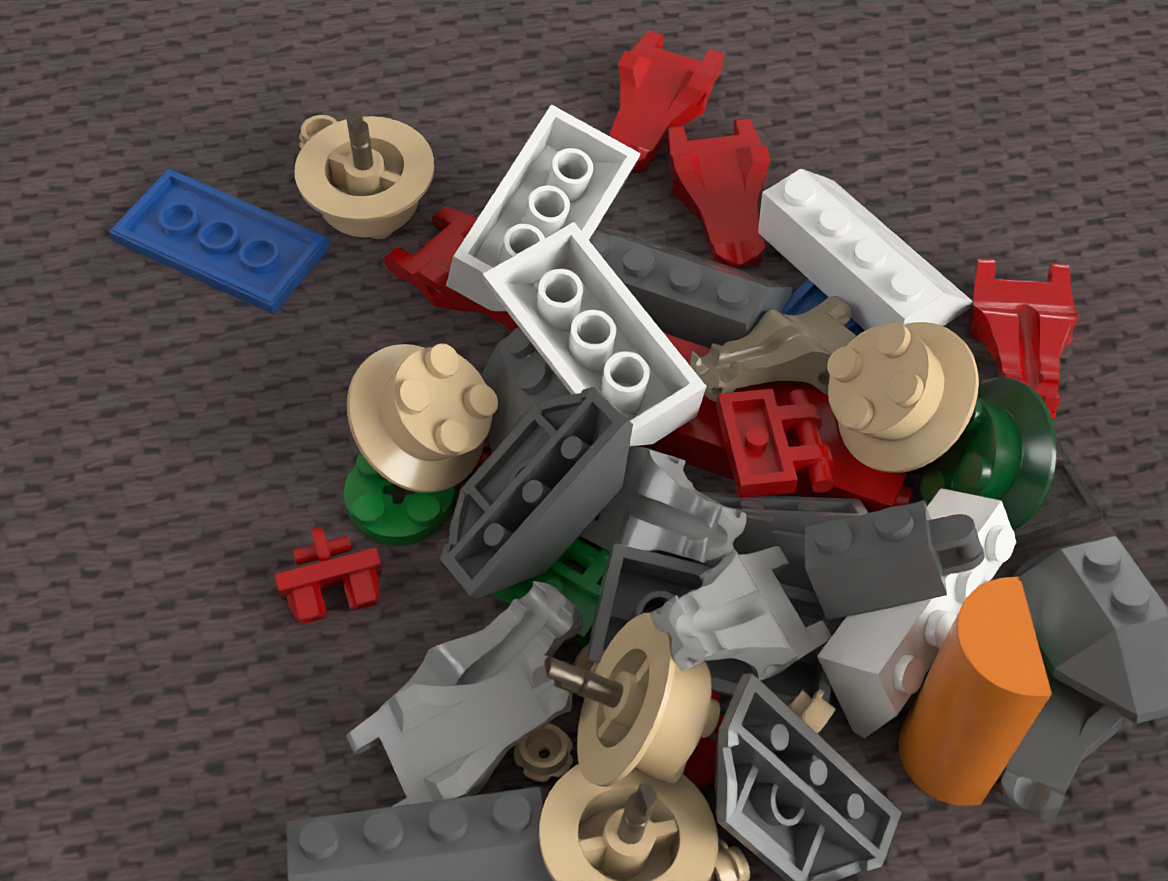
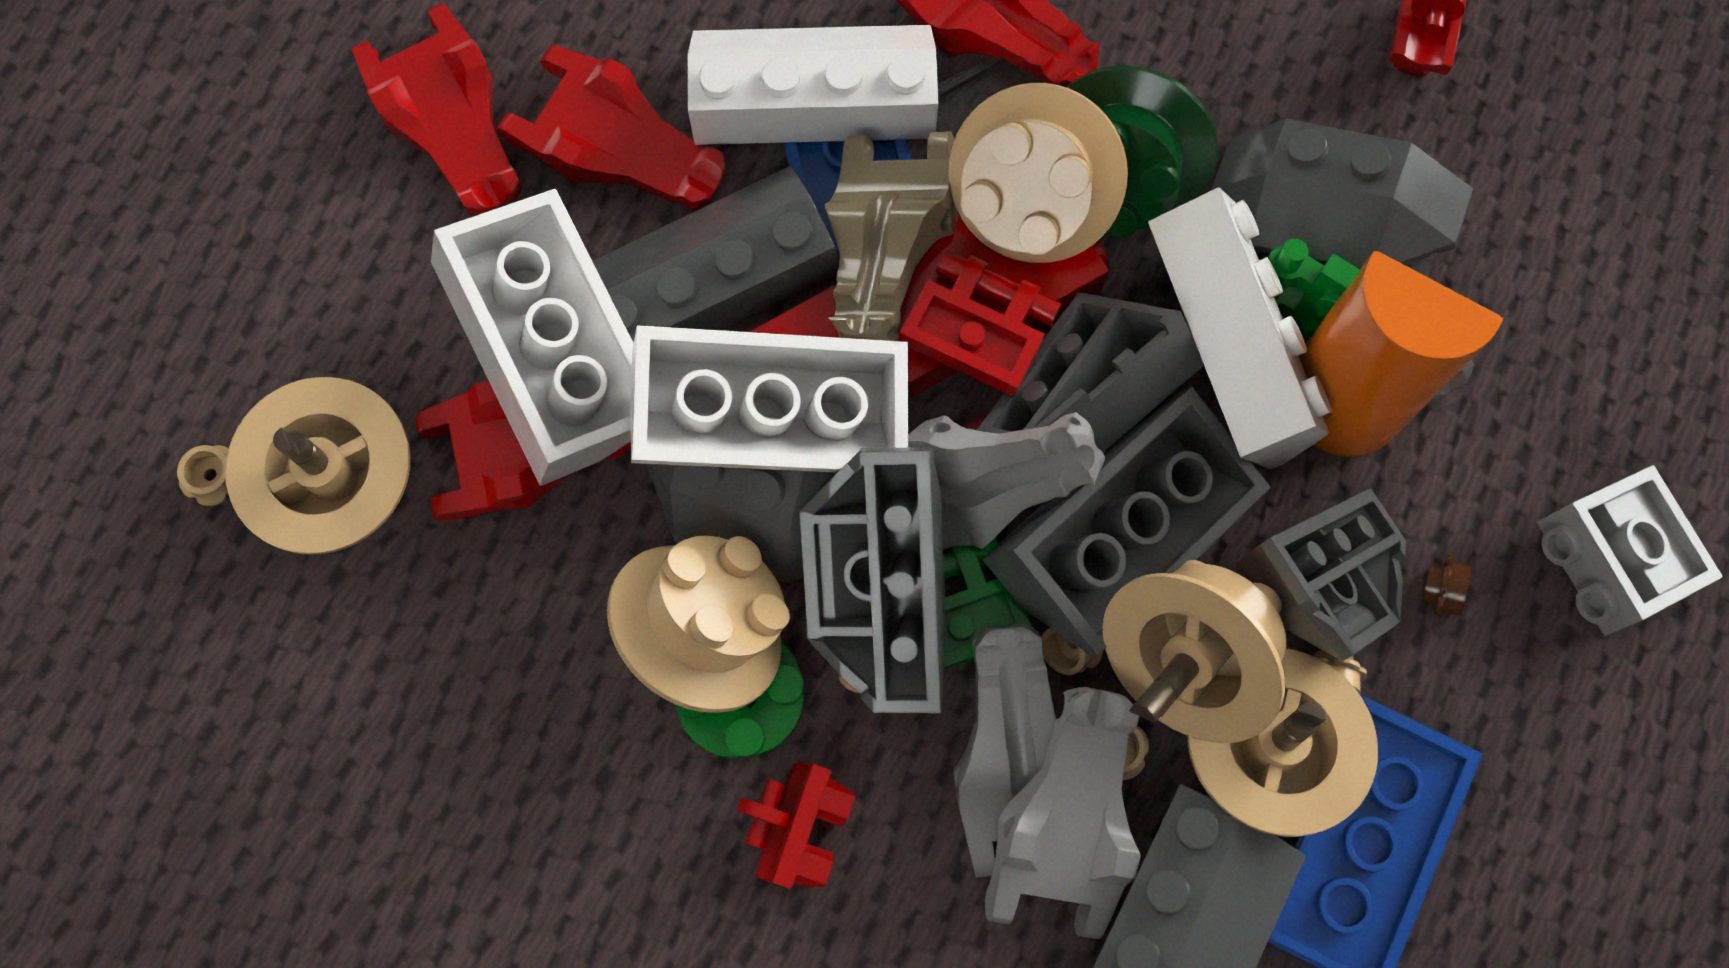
camera: 55 degrees left, 20 degrees up
blue tile [109,168,330,314] -> none
light grey animal [650,546,832,680] -> none
tan plate [788,689,835,734] -> none
dark grey brick [805,501,985,620] -> none

